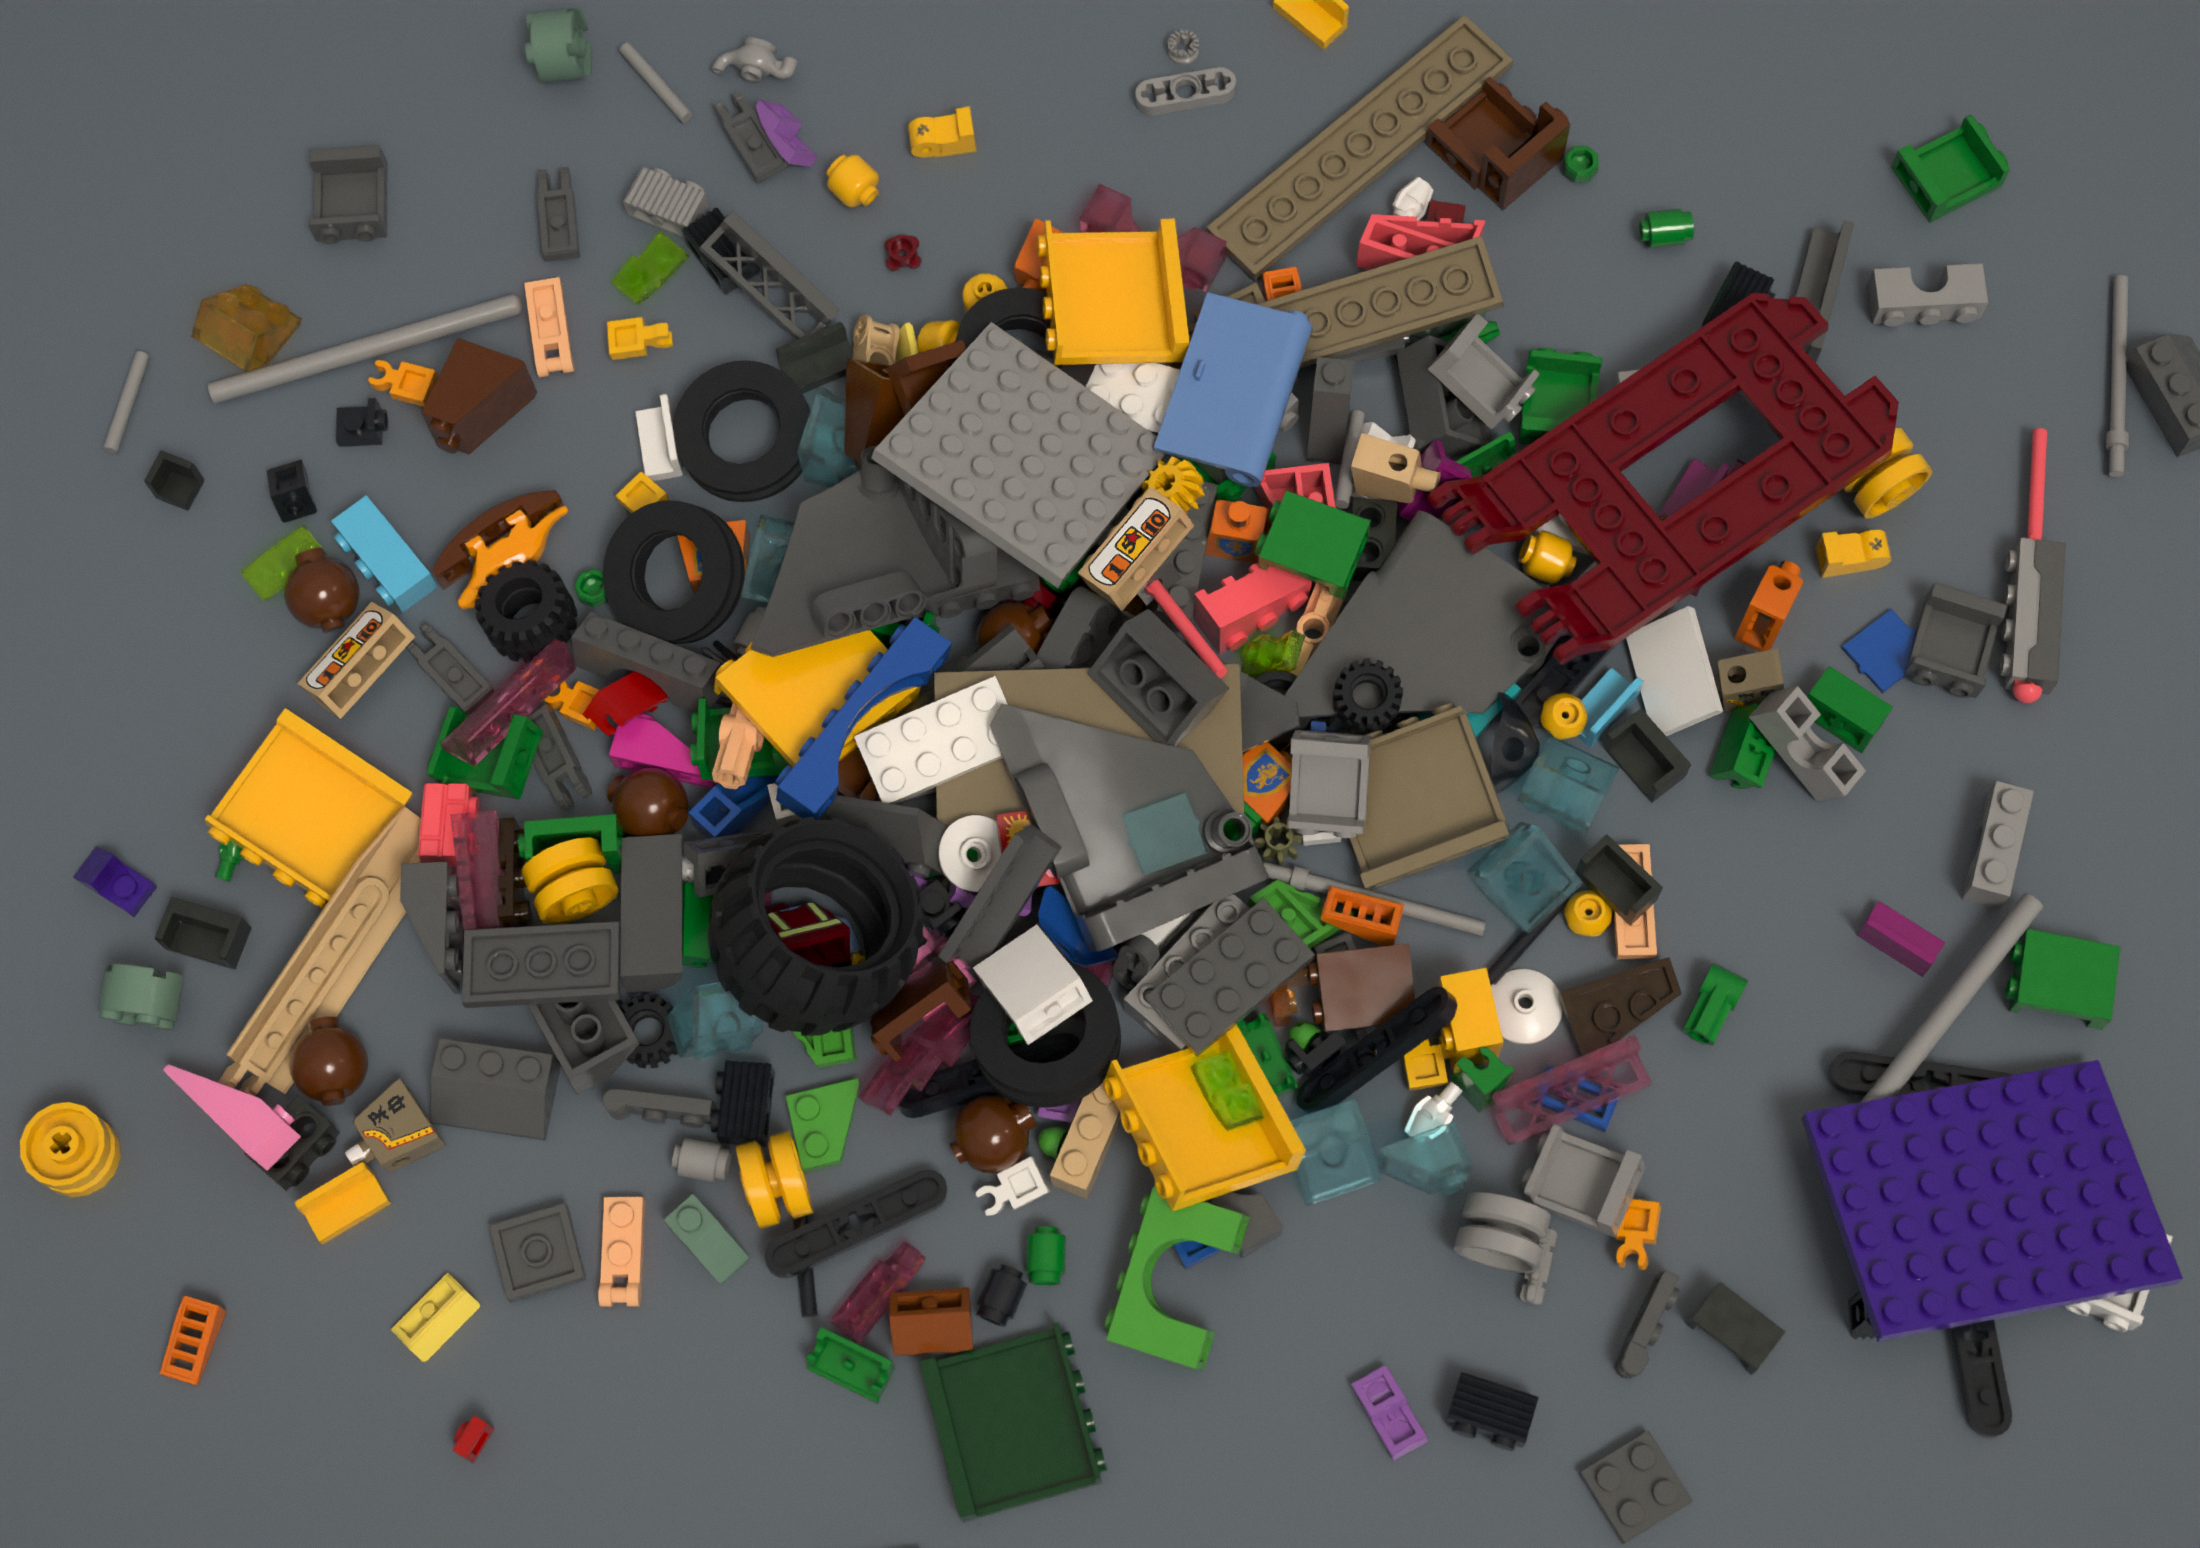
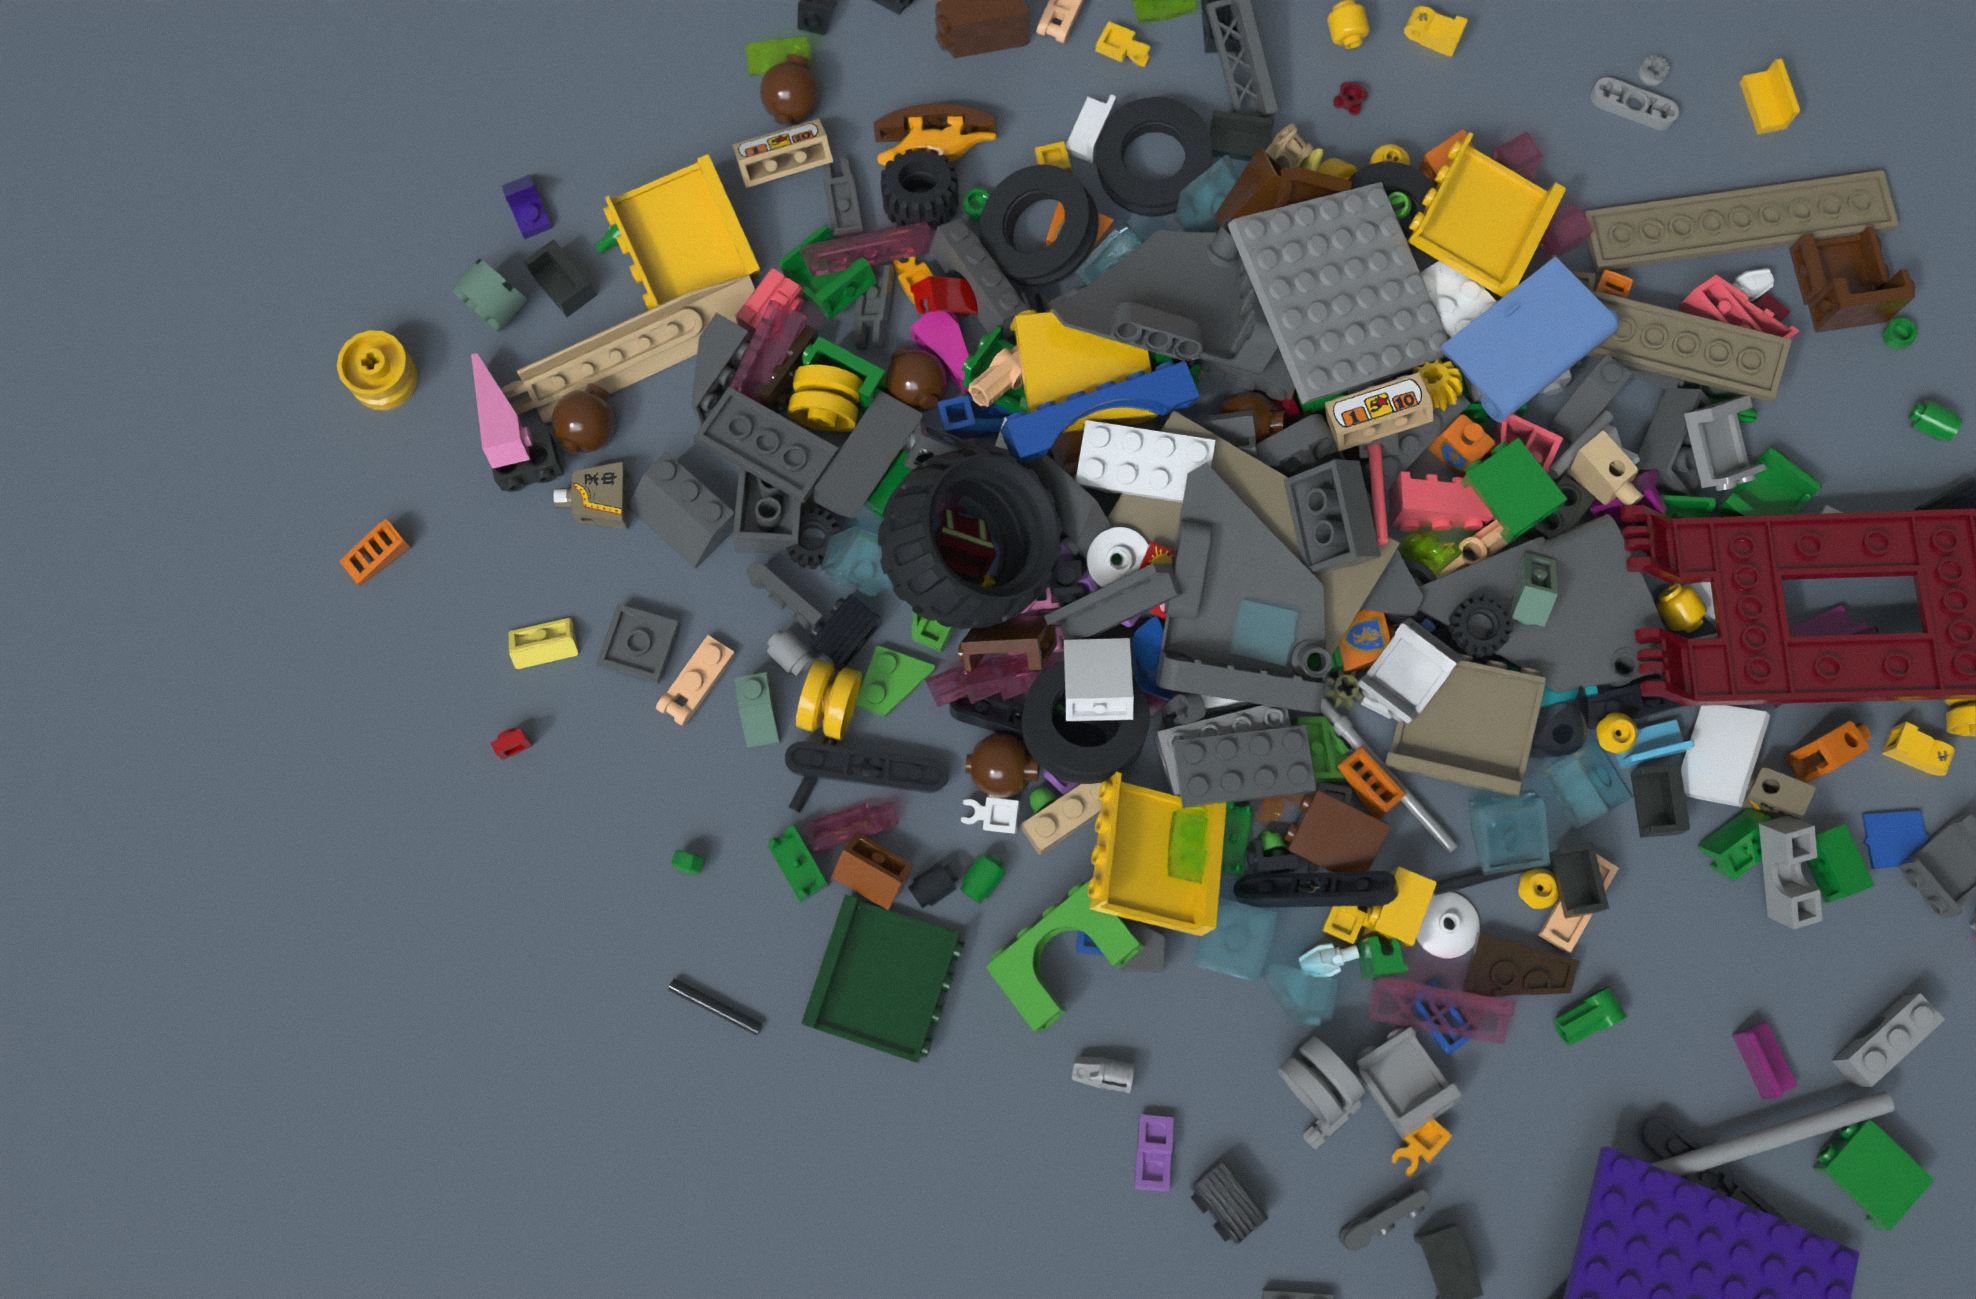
camera: 30 degrees right, 5 degrees up
yellow panel [294,1162,391,1244] -> none
medium azure brick [331,495,438,613] -> none
none -> green tile [671,850,706,875]
none -> light grey hinge [1072,1056,1135,1094]
none -> bright green hinge [1388,192,1412,219]
none -> sand green slope [1511,552,1558,627]

